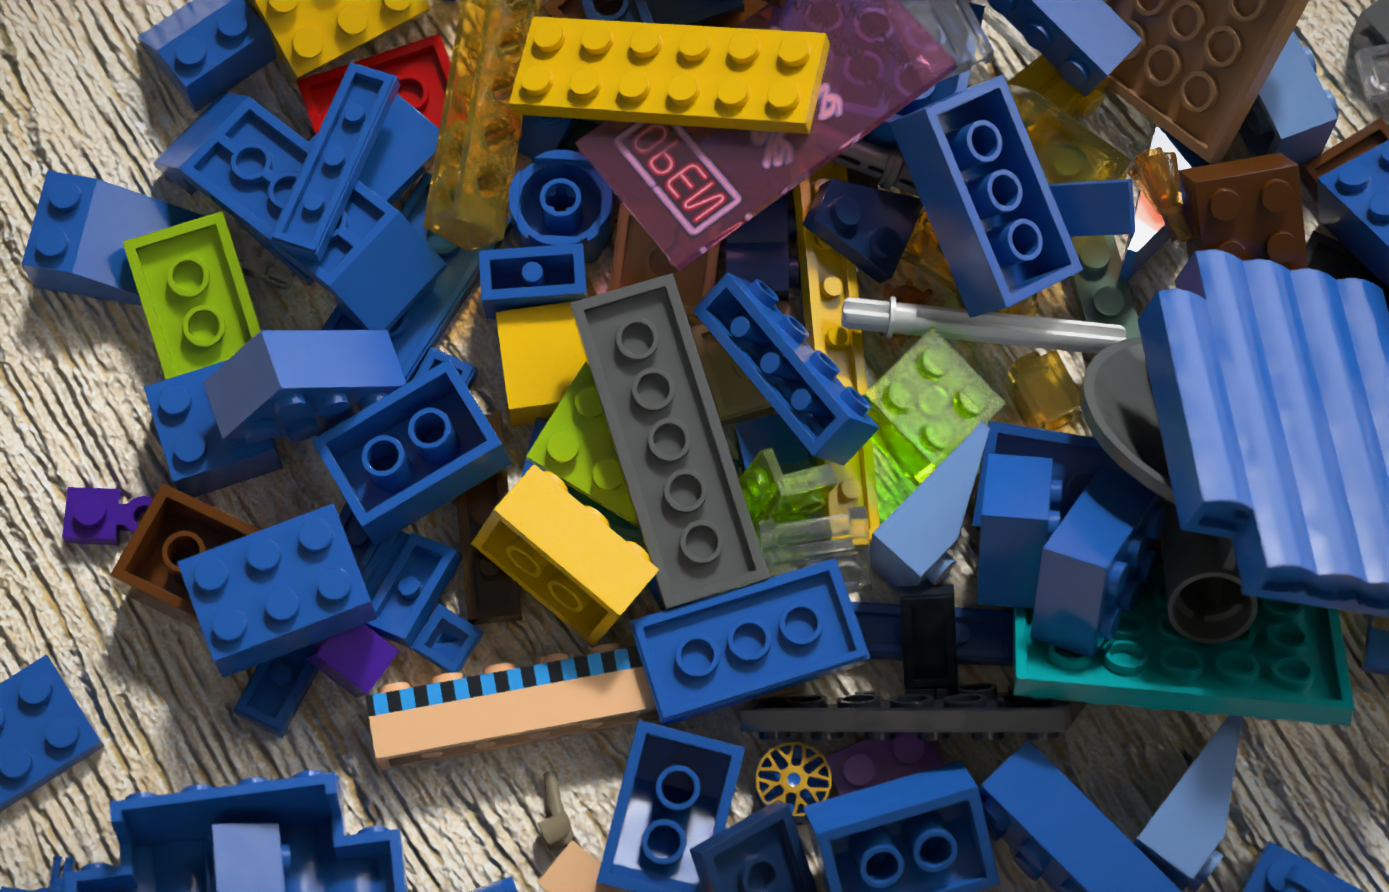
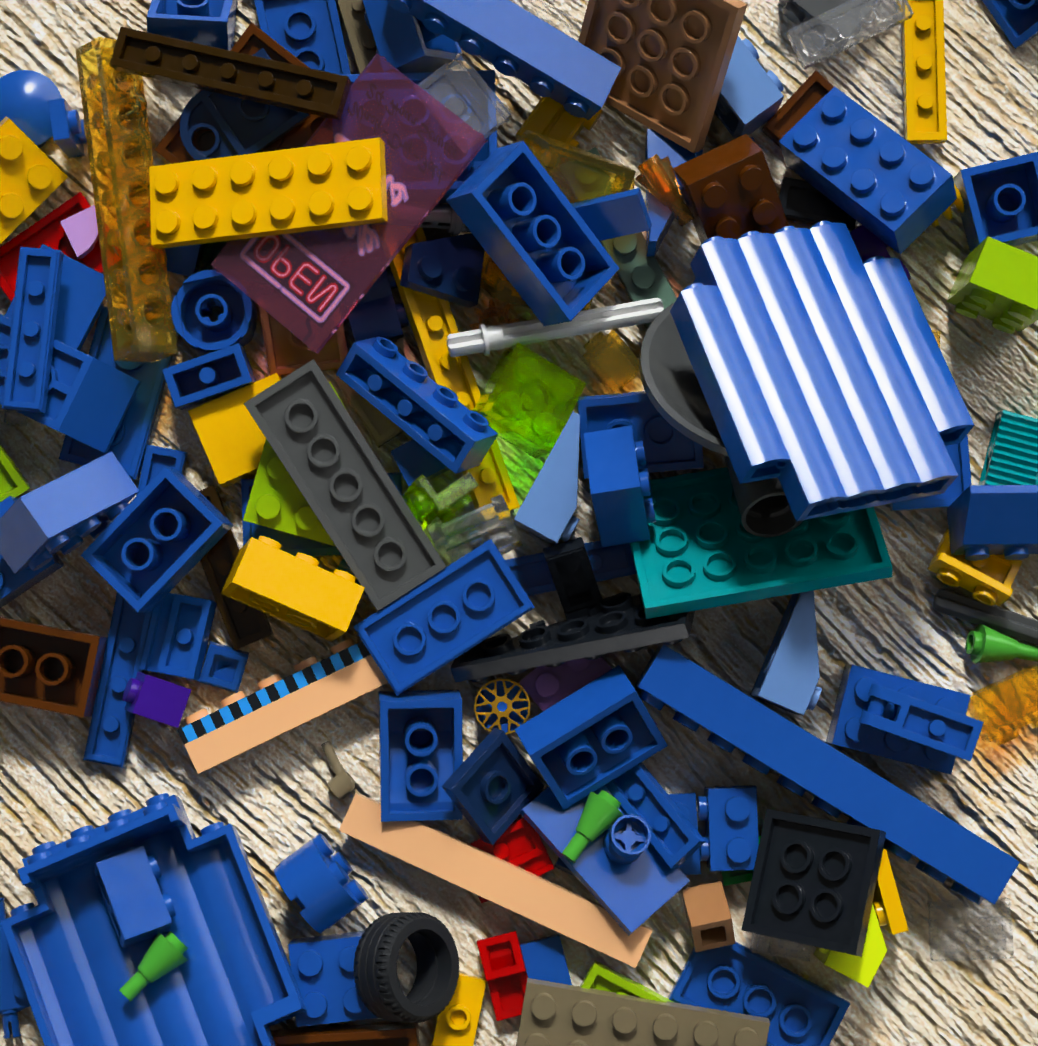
camera: 15 degrees left, 15 degrees up
blue brick [177,503,377,678] -> none
blue brick [1030,466,1166,658] -> none
none -> lavender tile [60,204,103,259]

